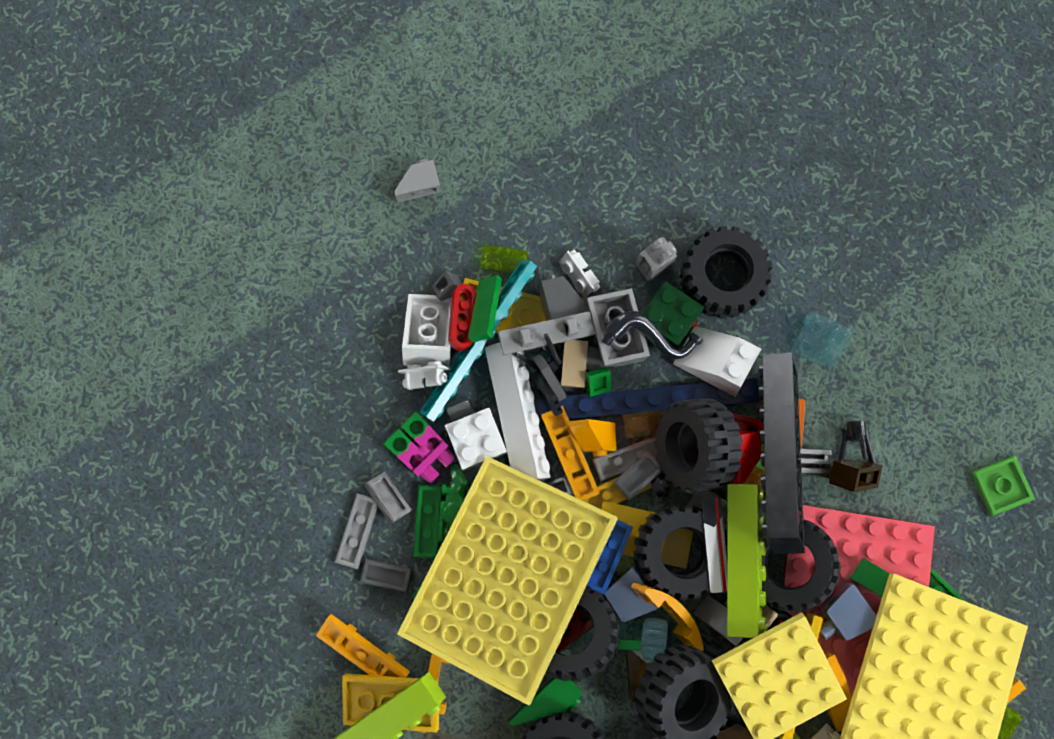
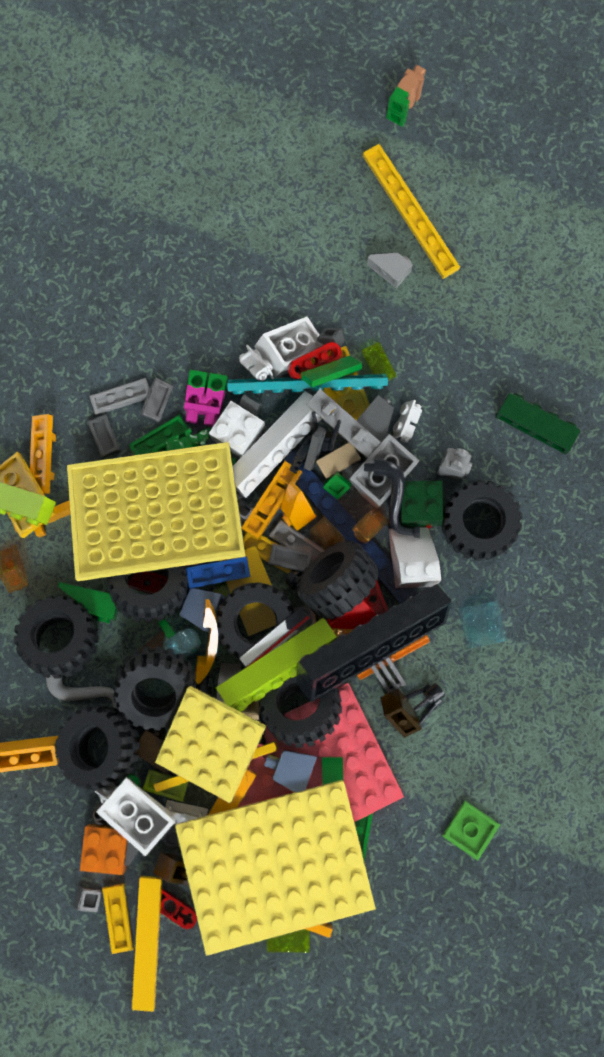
camera: 60 degrees right, 0 degrees up
none -> clear orange slope [352,508,389,543]
none -> yellow plate [363,144,460,279]
none -> hips [386,65,426,127]
none -> dark green brick [495,393,581,455]

